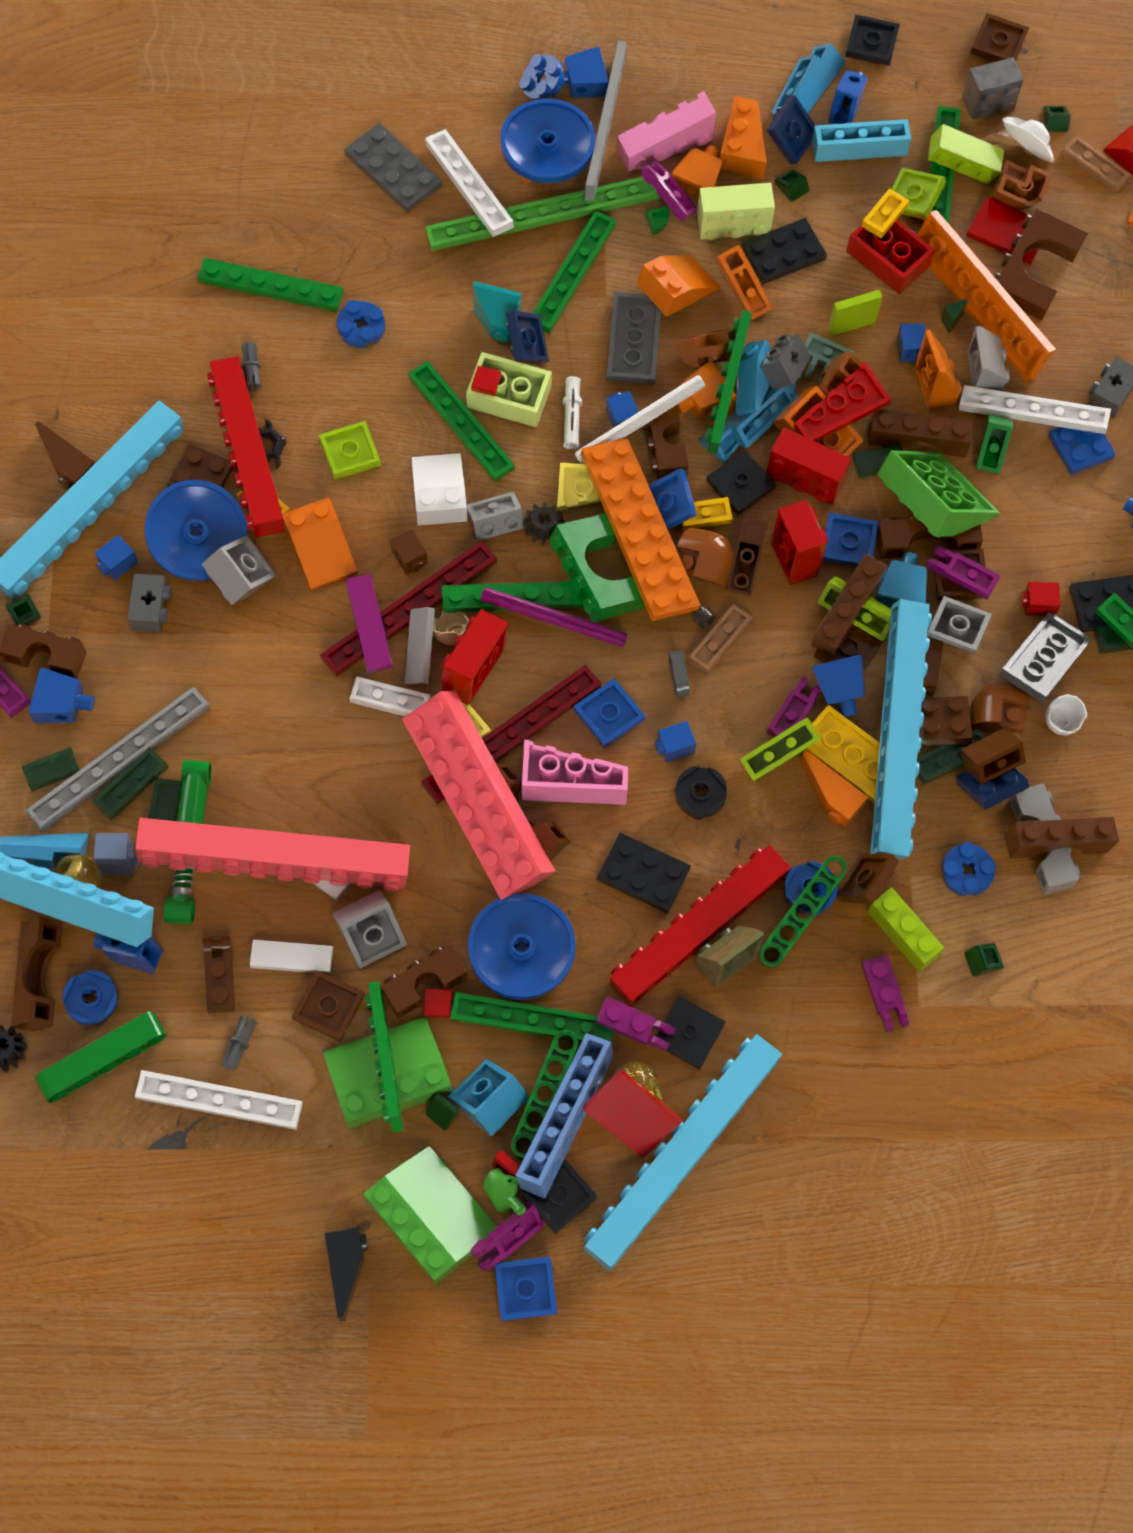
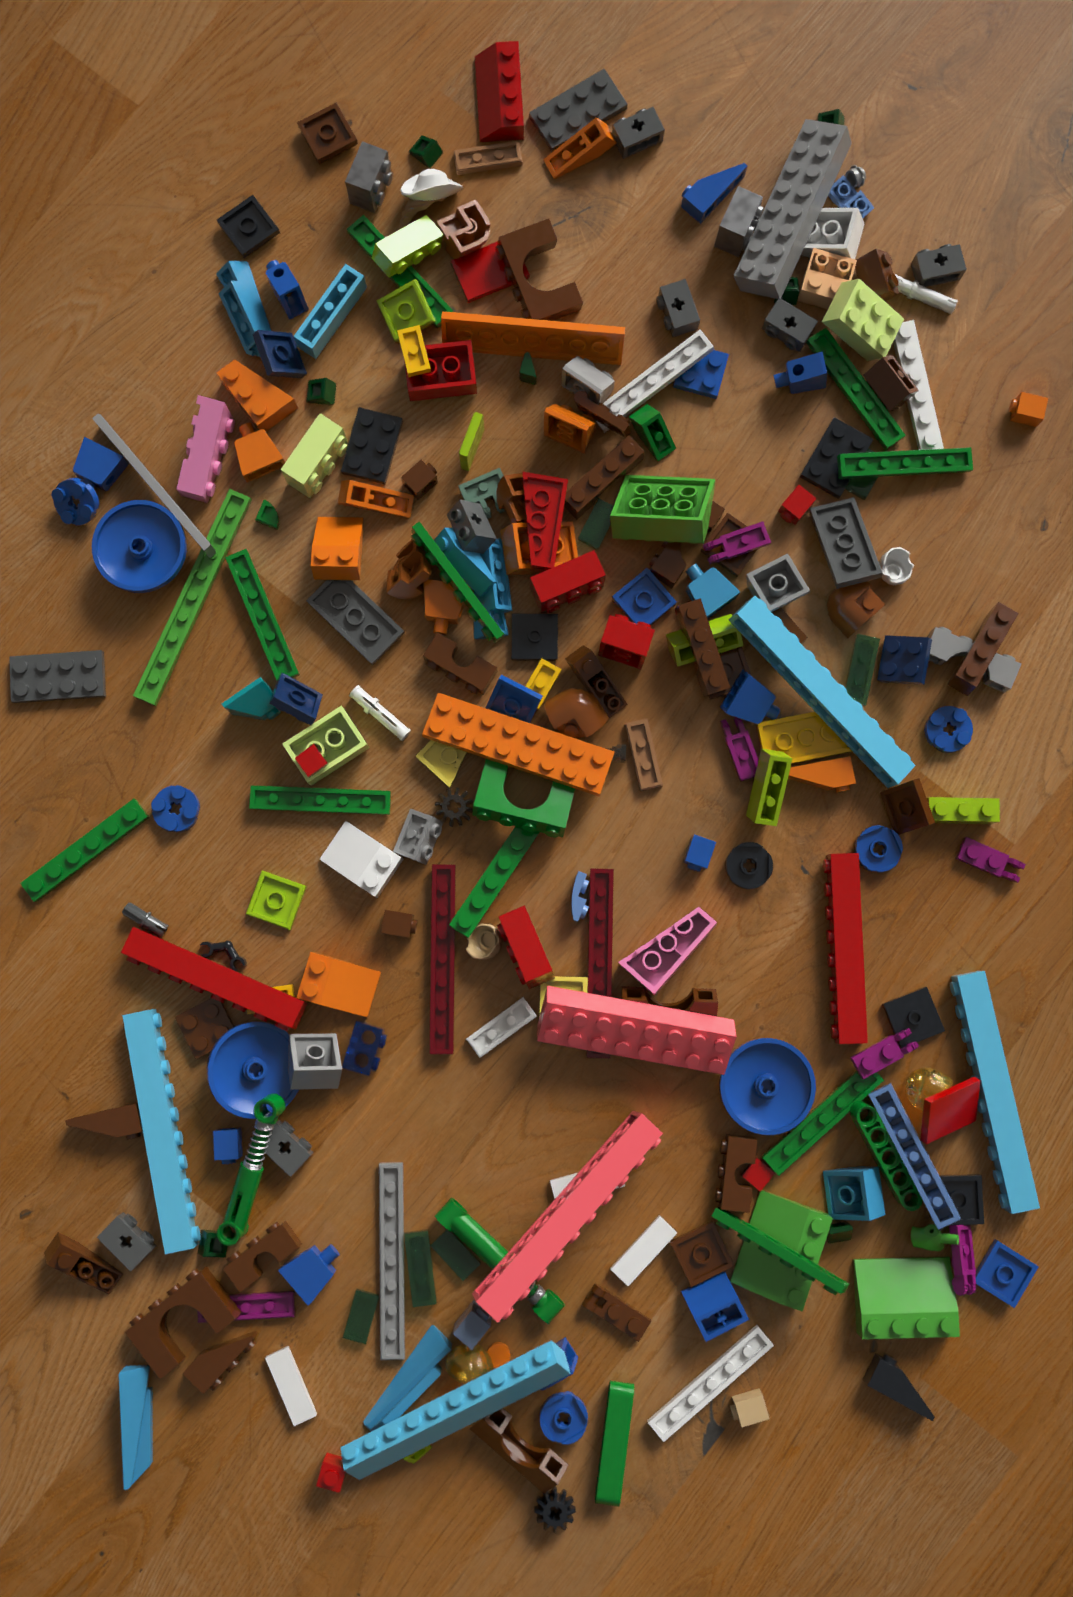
camera: 50 degrees left, 15 degrees up
dark grey axle [221,1016,257,1070] -> none
light grey slope [331,890,407,969] -> none
magenta tile [345,574,393,673] -> none
light grey tile [404,607,435,686] -> none
white plate [425,129,514,237] -> none
magenta axle [481,588,627,647] -> none
red tile [492,1150,520,1178] -> none
blue plate [573,678,646,748] -> none
white axle [575,375,705,464] -> none
black plate [597,832,691,914] -> none
blue brick [606,391,639,428] -> none
magenta hinge [641,161,697,222] -> none
dark grey beam [669,650,690,698] -> none
olive slope [695,926,764,989] -> none
green beam [759,856,847,968] -> none
blue brick [897,323,925,363] -> none
reddish brown plate [919,696,972,746] -> none
reddish brown brick [961,727,1026,785] -> none
dark green slope [964,943,1004,976] -> none
none -> green piece [217,1093,285,1246]
none -> clear blue brick [342,1021,387,1076]
none -> reddish brown brick [401,460,438,500]
none -> medium blue slope [571,871,589,922]
none -> reddish brown plate [574,391,632,438]
none -> blue slope [681,1271,749,1342]
none -> tan brick [730,1388,770,1427]

